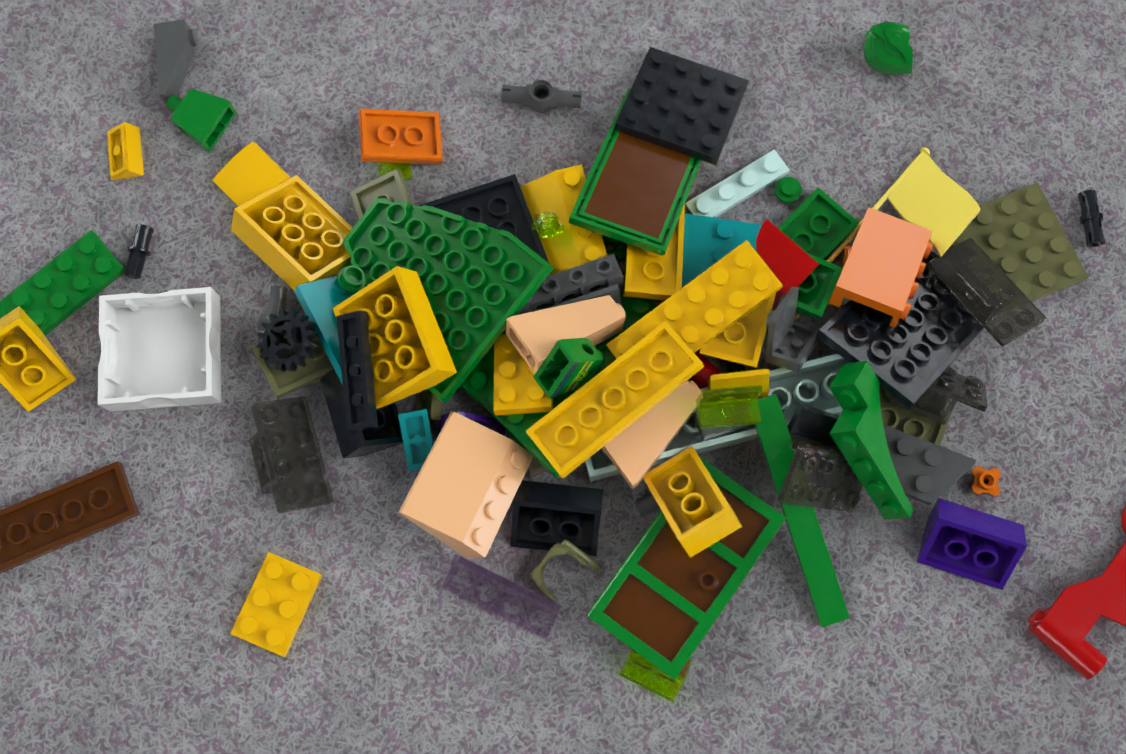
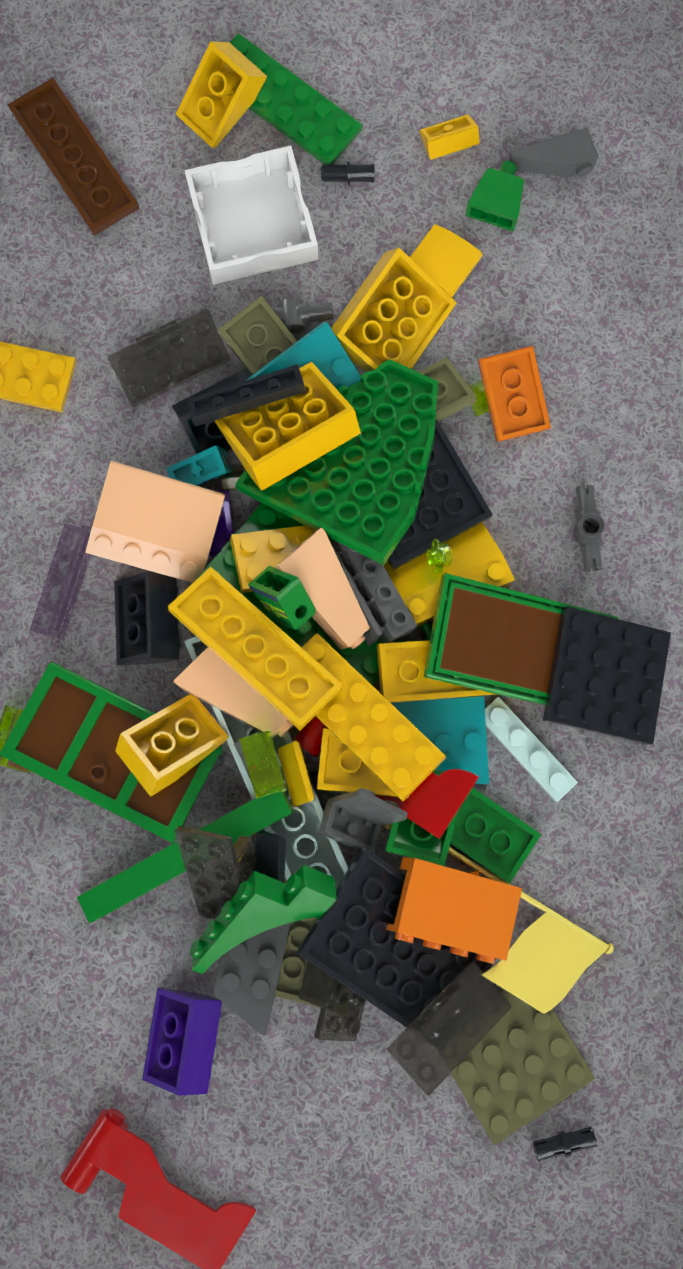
camera: 75 degrees right, 5 degrees up
black gear [257,309,319,372] -> none
green plate [337,265,366,293] -> none
olive helmet [529,539,602,602] -> none
green plate [774,177,802,203] -> none
orange plate [971,466,1001,496] -> none

